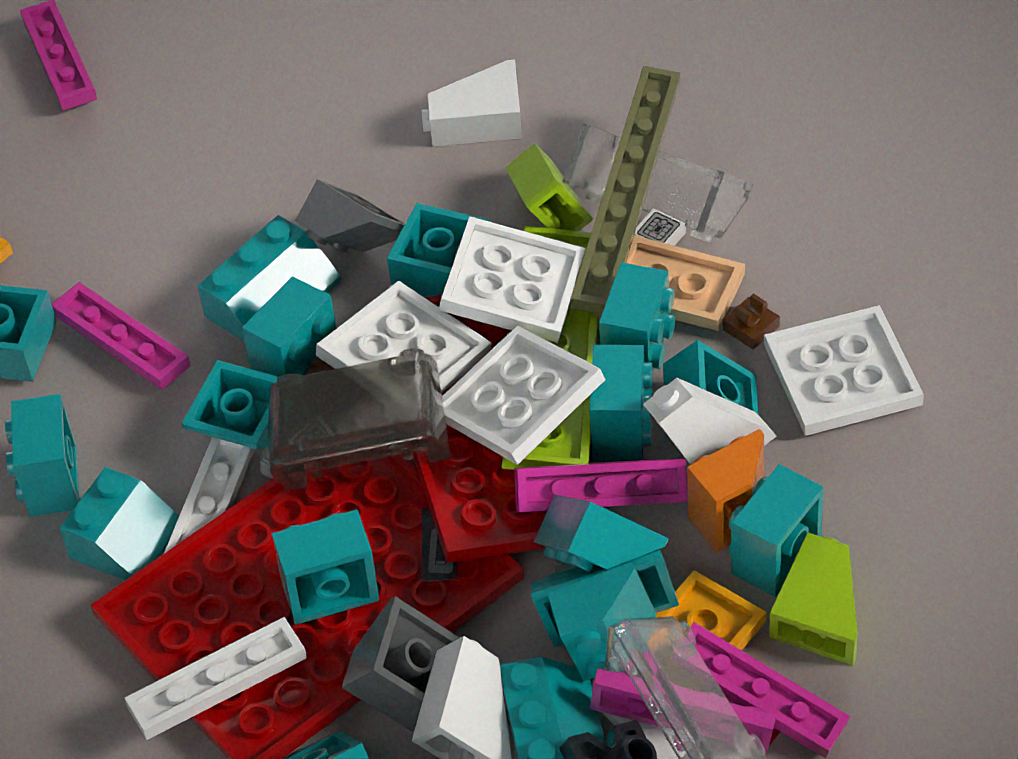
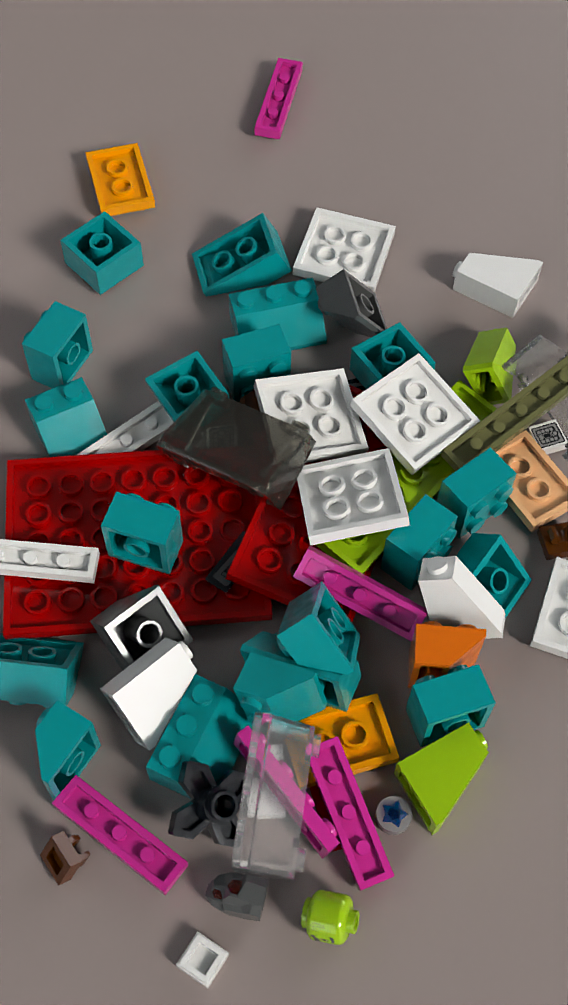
camera: 30 degrees right, 10 degrees up
dark pink plate [52,282,191,390] -> none
none -> teal slope [192,213,292,297]
none -> white plate [293,207,396,292]
none -> light grey tile [375,796,412,835]

